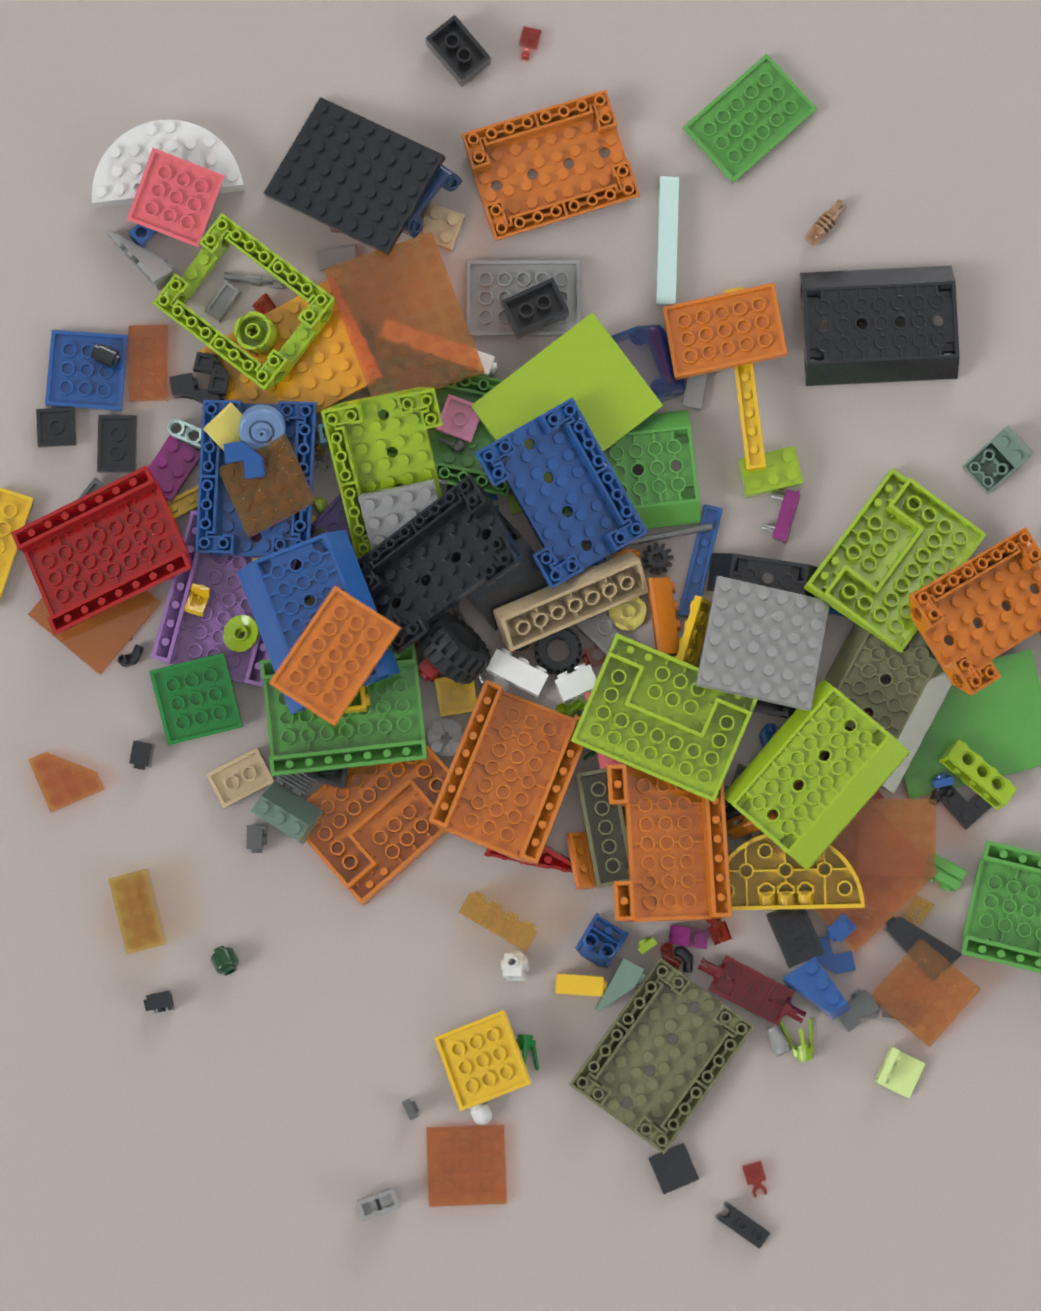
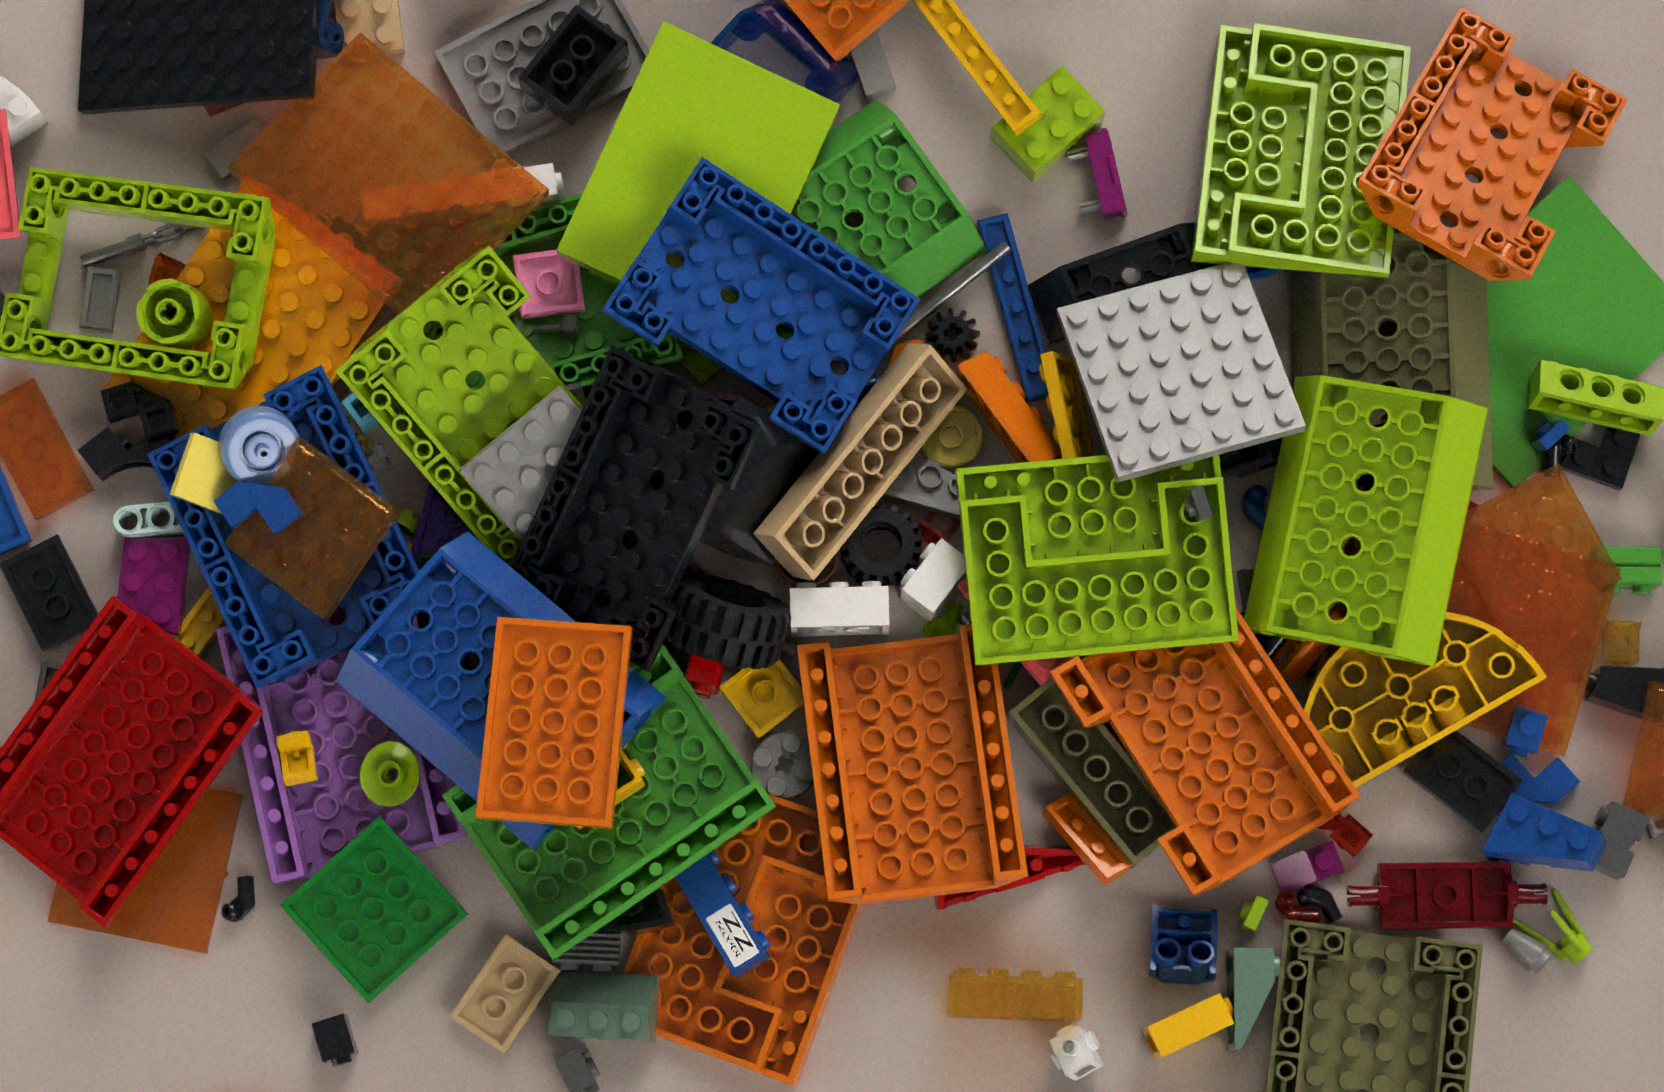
camera: 30 degrees left, 5 degrees down
none -> blue brick [675,850,772,978]
none -> dark grey plate [1184,485,1213,522]

